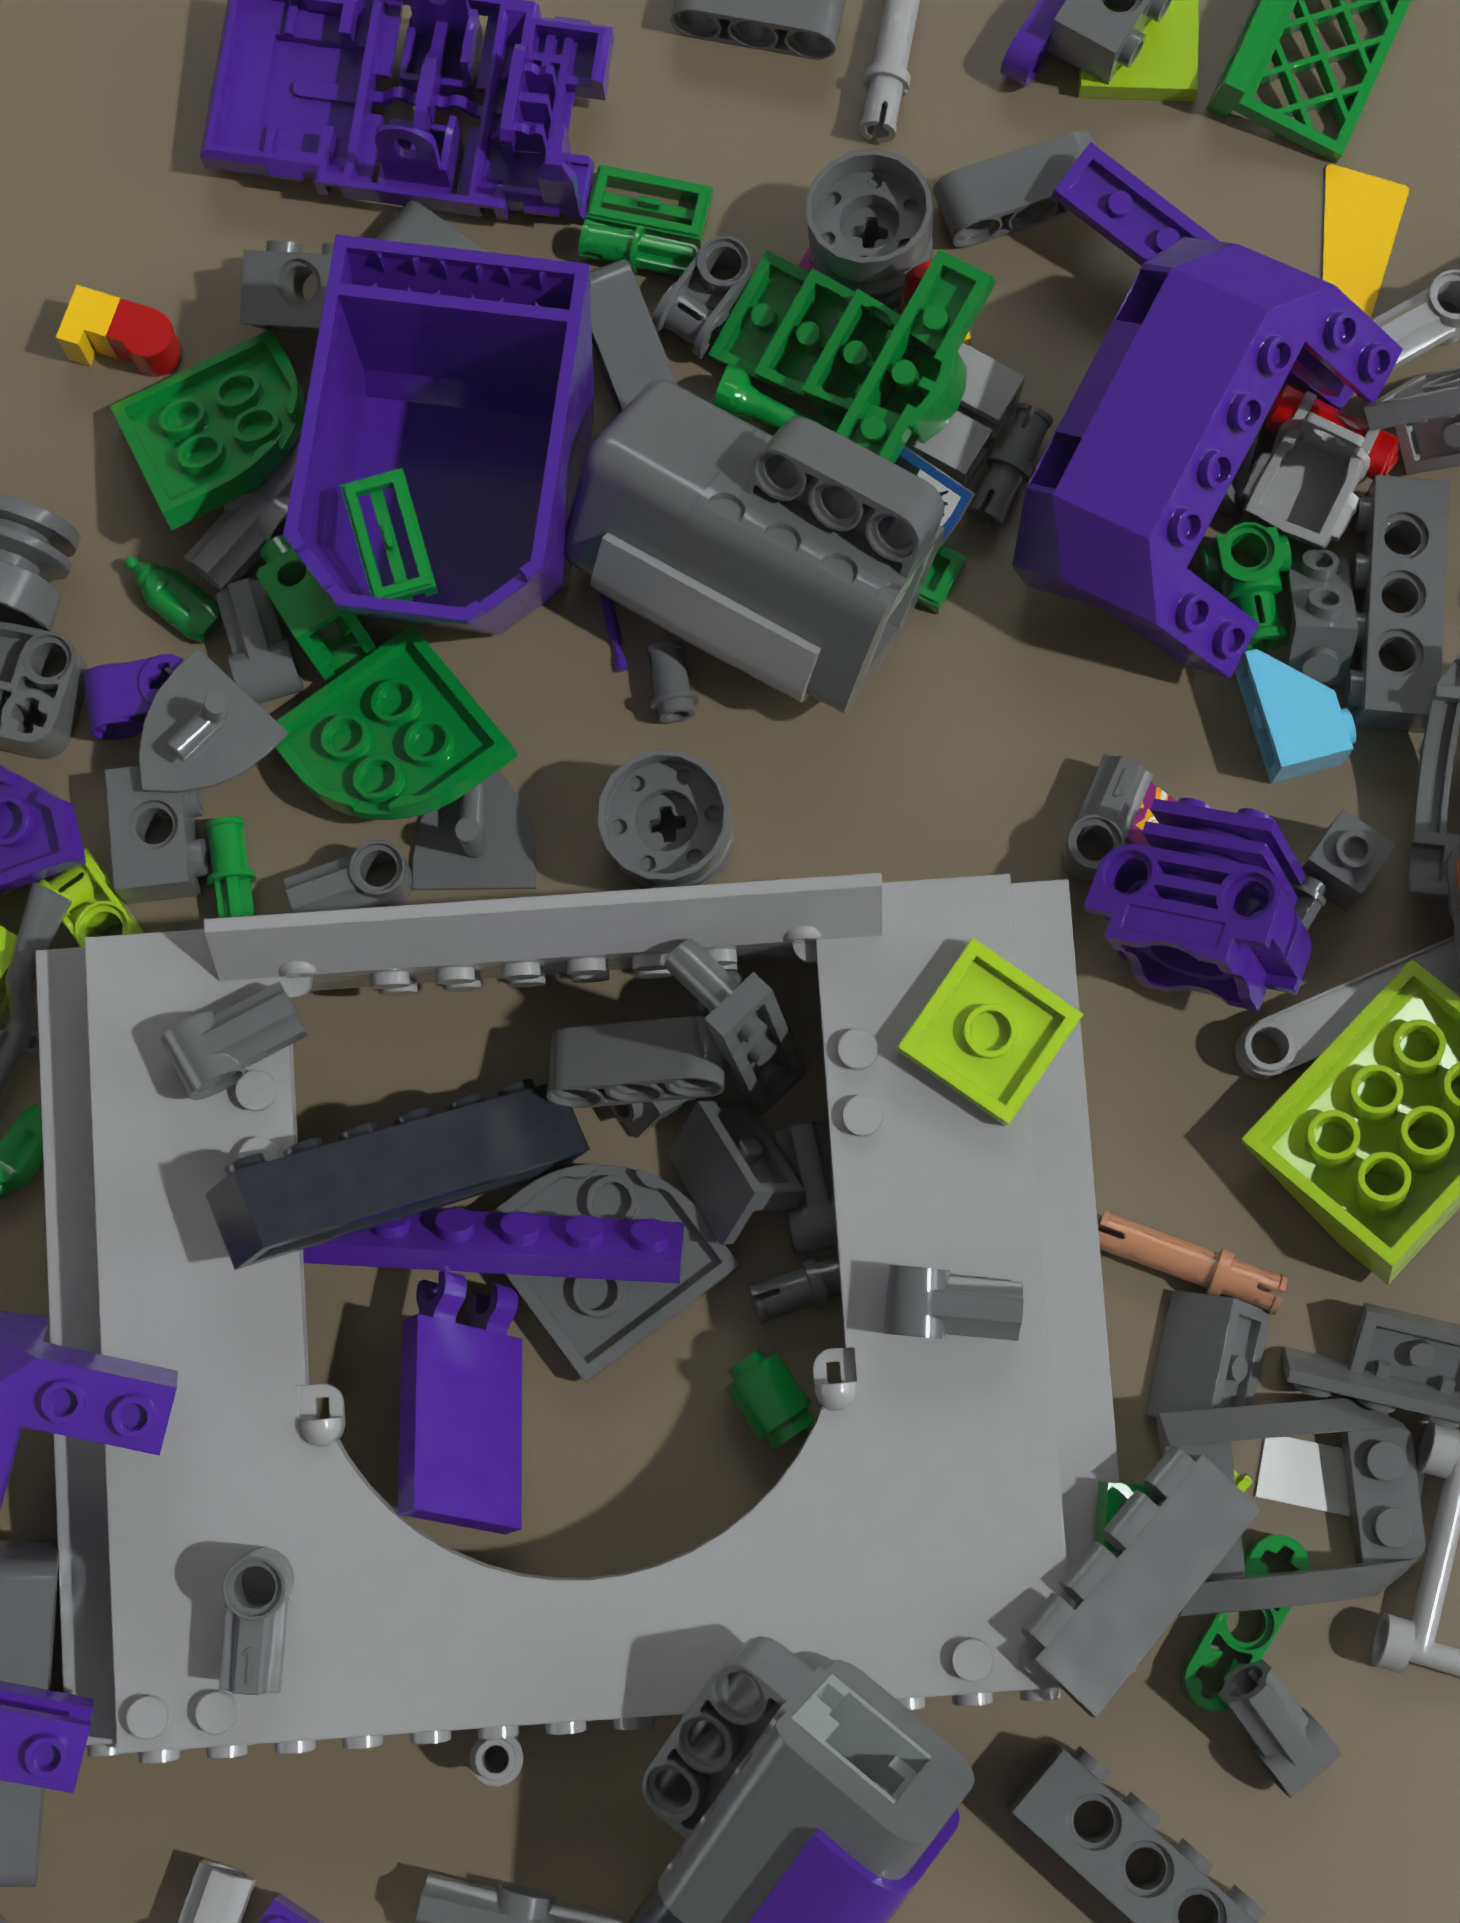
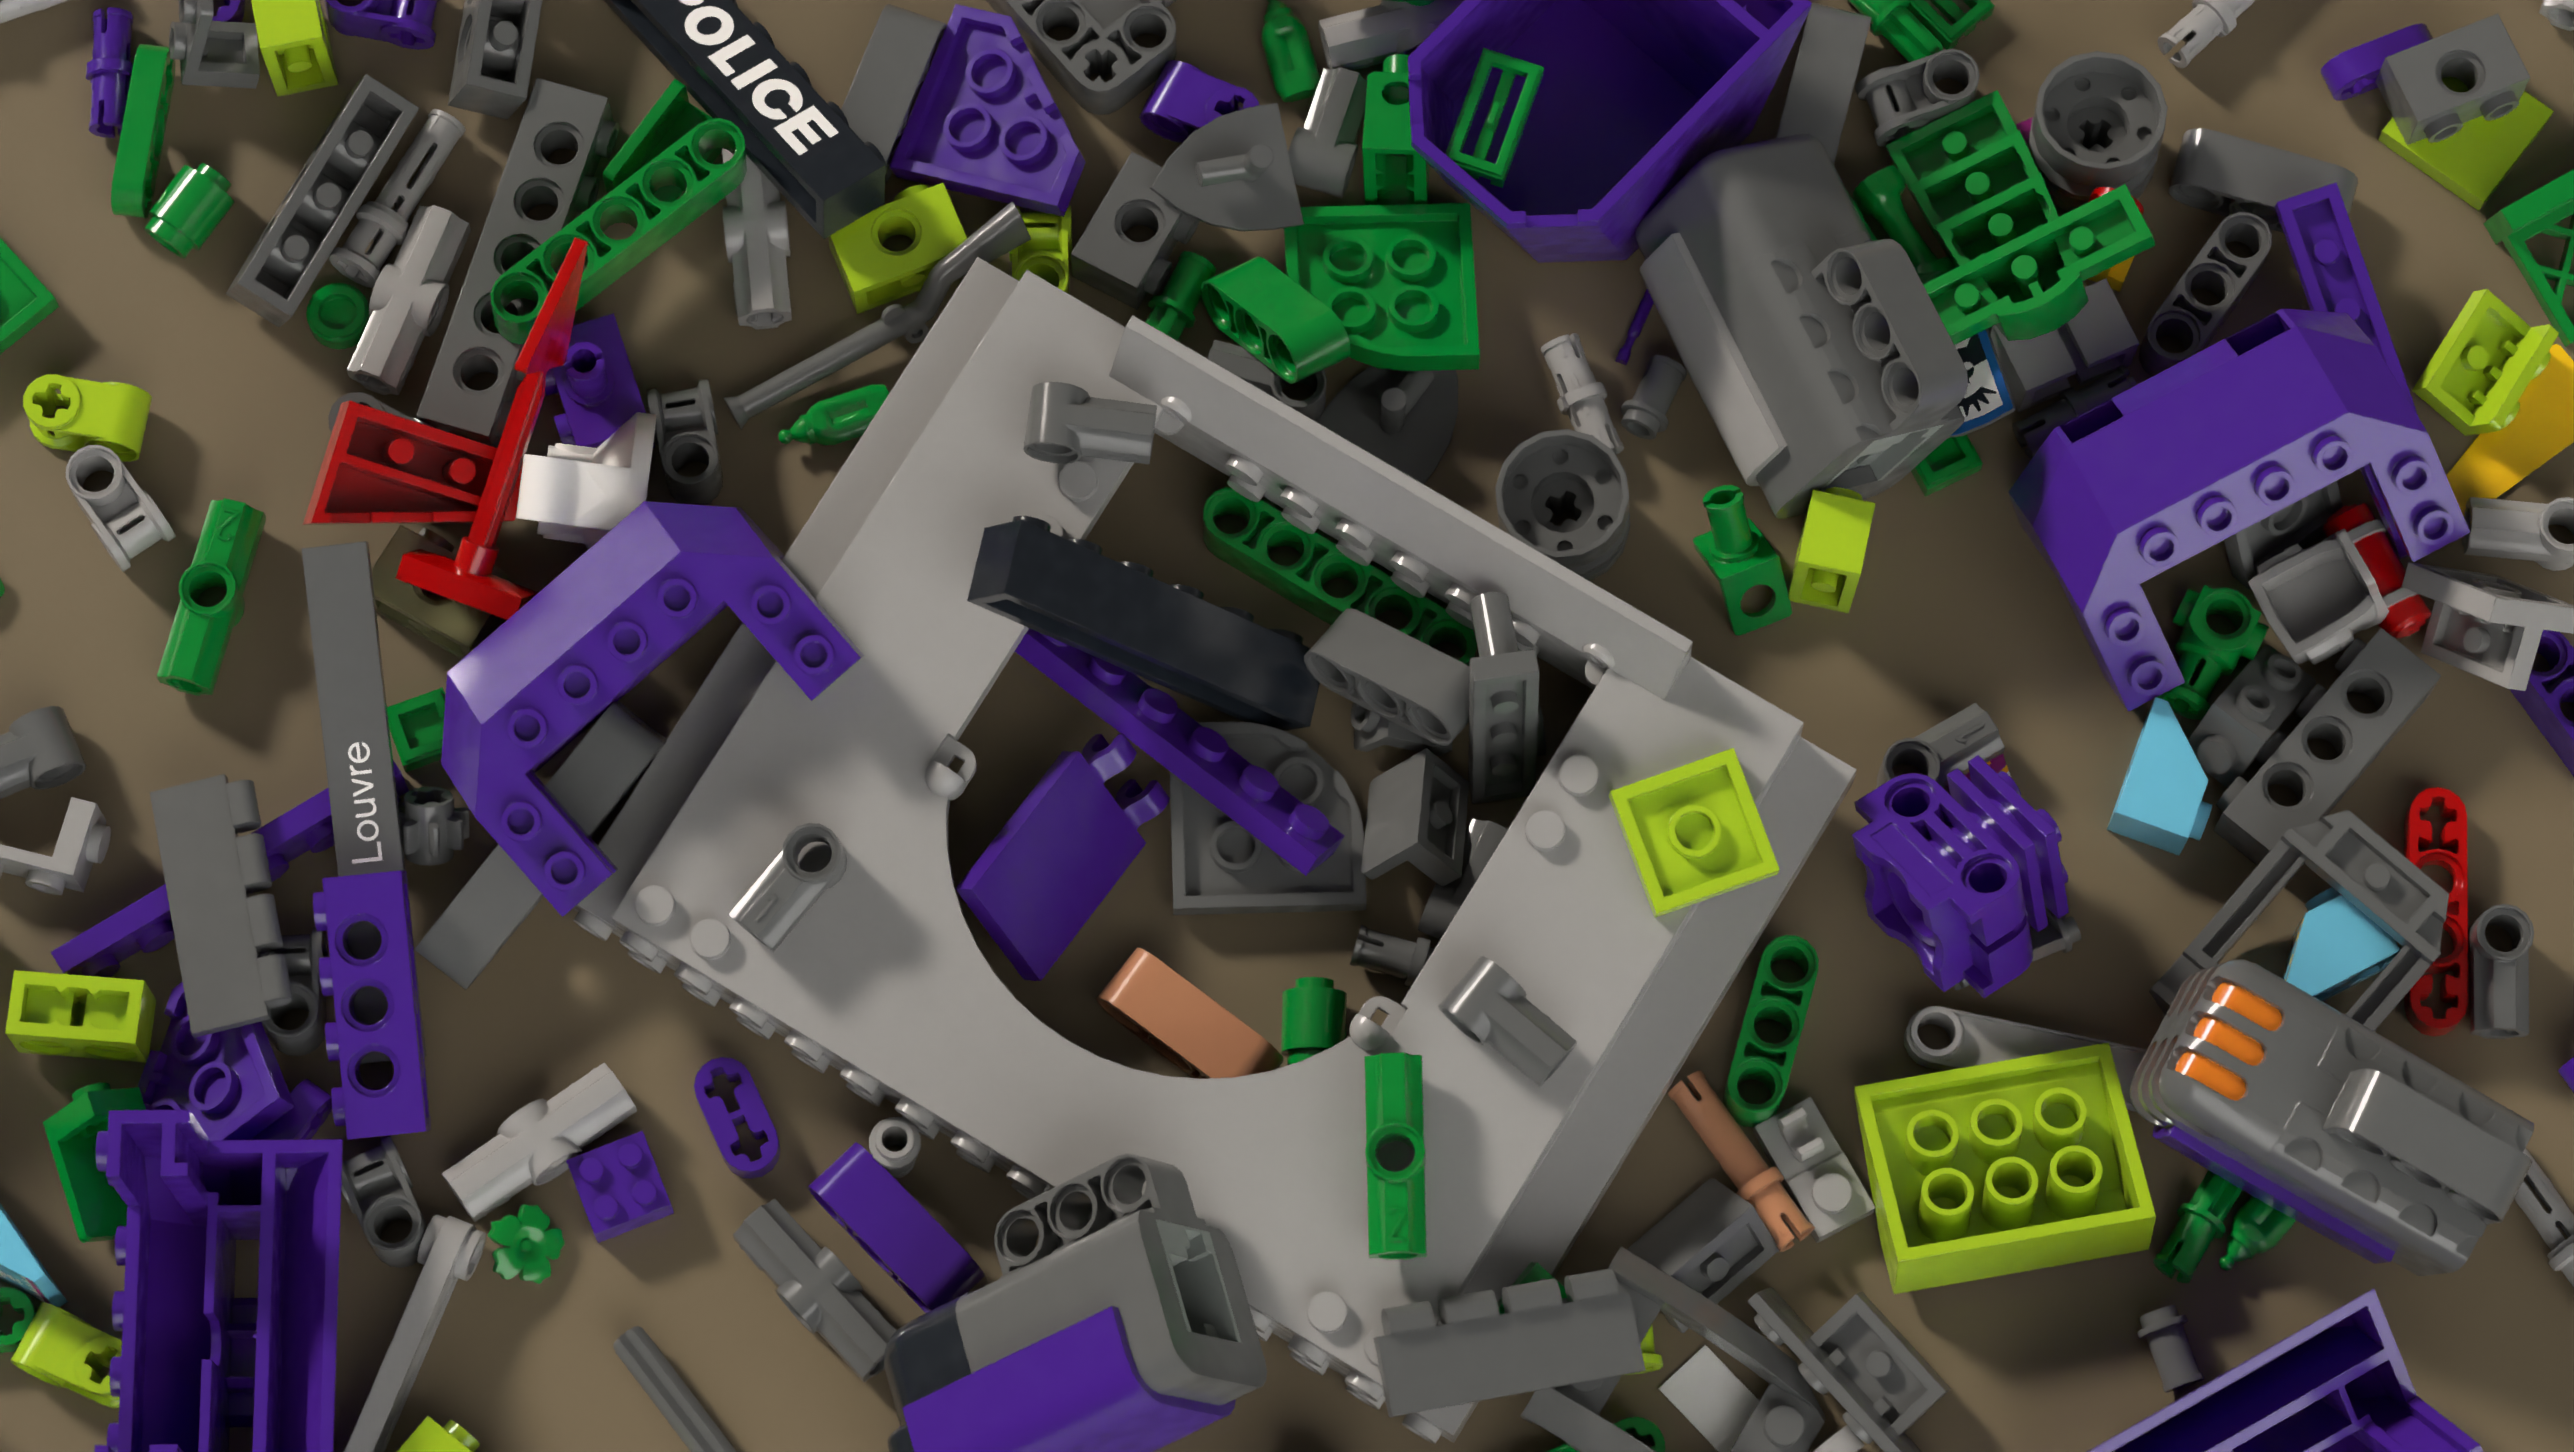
camera: 30 degrees right, 5 degrees down
dark grey brick [1301,809,1396,911] -> none
none -> dark purple beam [694,1057,781,1179]
none -> dark purple beam [807,1142,985,1313]
none -> nougat beam [1096,947,1284,1079]
none -> green beam [1201,256,1351,384]
none -> green beam [1203,487,1477,667]
none -> green piece [1364,1052,1427,1260]
none -> light grey pin [1540,333,1624,455]
none -> green bracket [1693,485,1792,636]
none -> green beam [1723,935,1819,1128]
none -> light grey plate [1753,1097,1875,1243]
none -> lime brick [1788,487,1876,614]
none -> dark grey beam [2139,212,2272,377]
none -> lime bracket [2412,289,2559,436]

